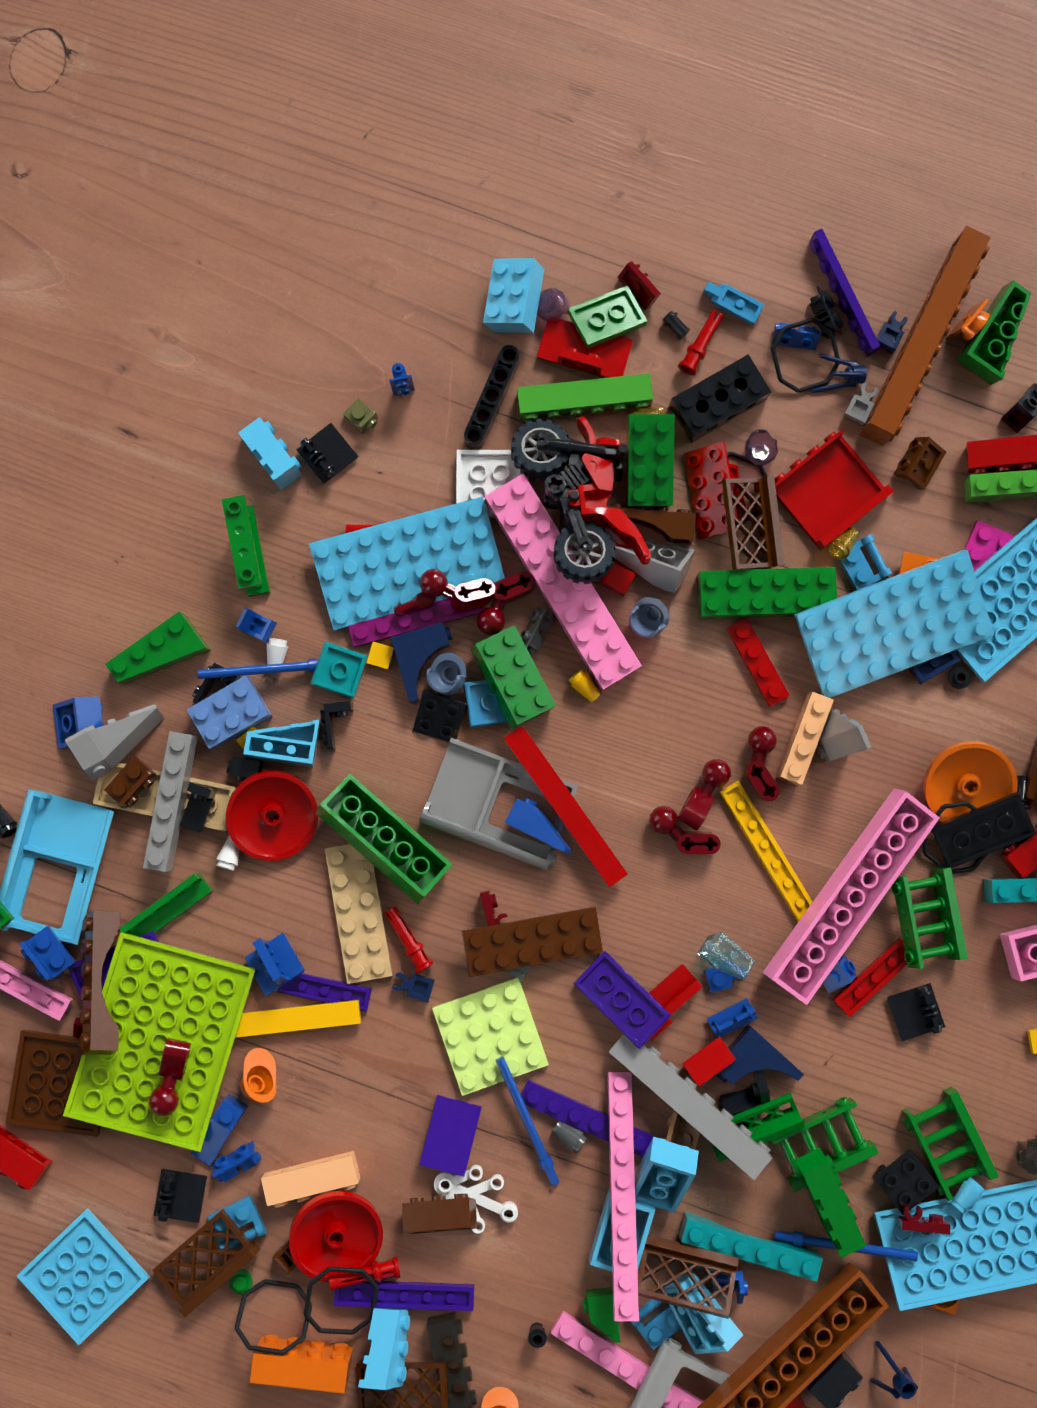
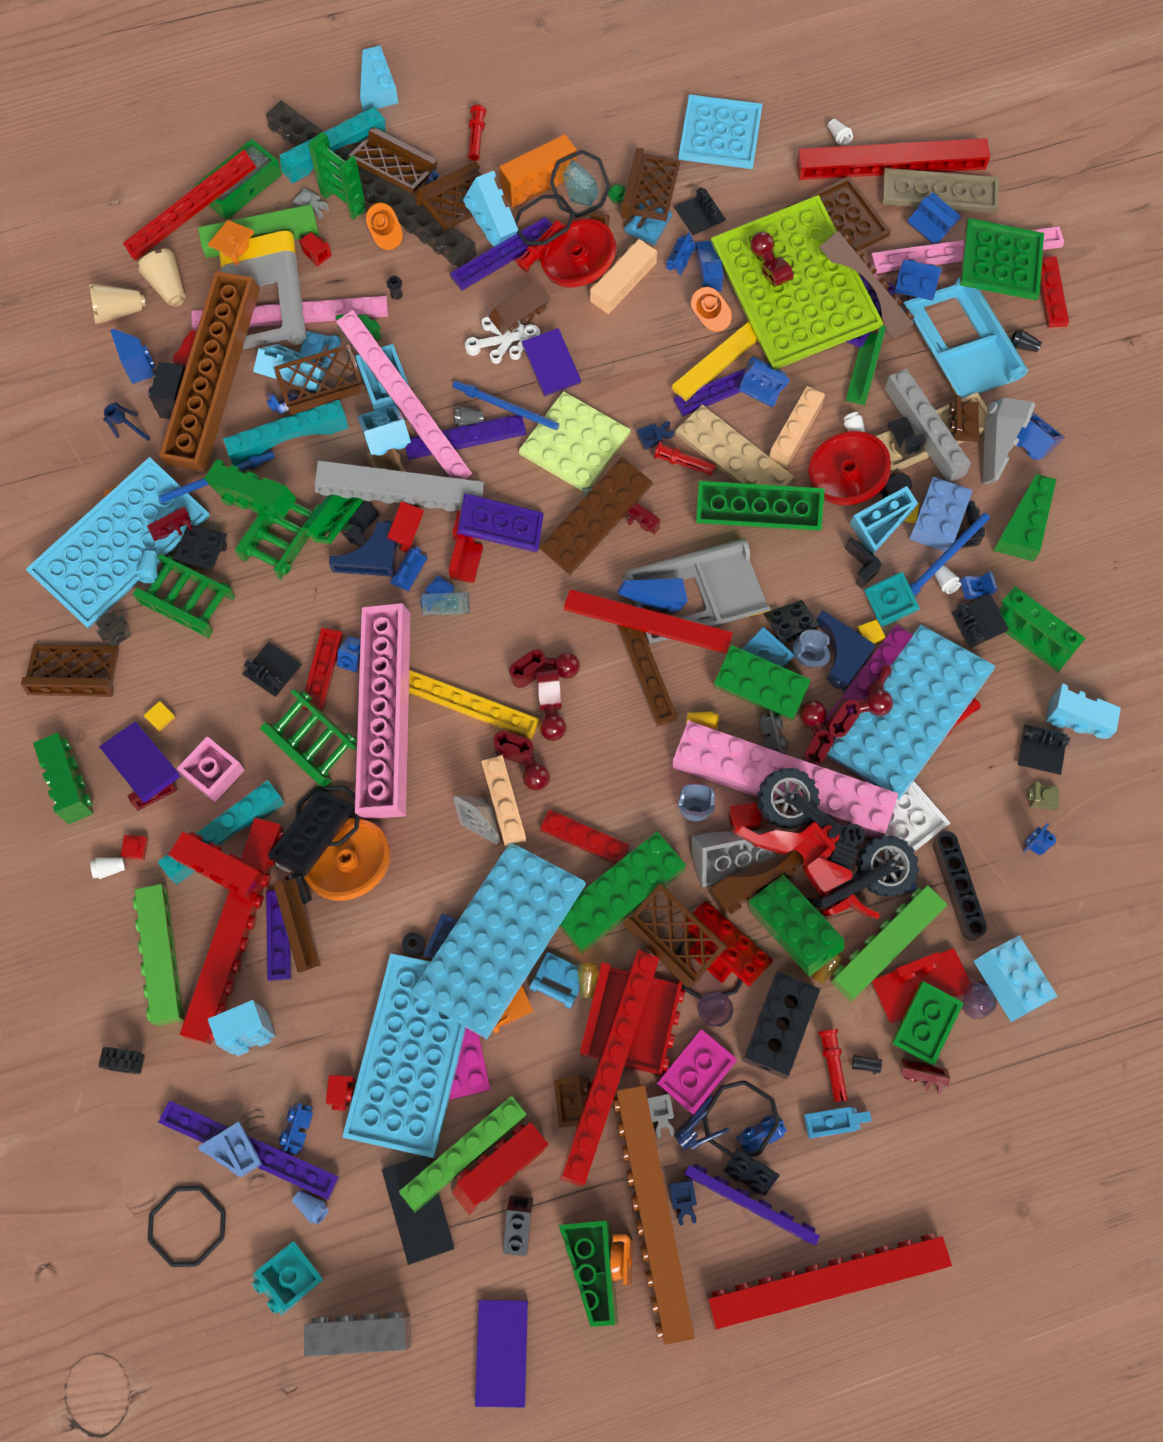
camera: 145 degrees right, 15 degrees down
none -> red brick [559,950,660,1187]
none -> clear light blue slope [563,160,599,207]
none -> reddish brown plate [617,605,677,727]
none -> dark pink plate [657,1029,737,1115]
none -> red brick [706,1233,952,1330]
none -> light nougat brick [770,386,825,469]
none -> black hinge [951,594,1009,648]

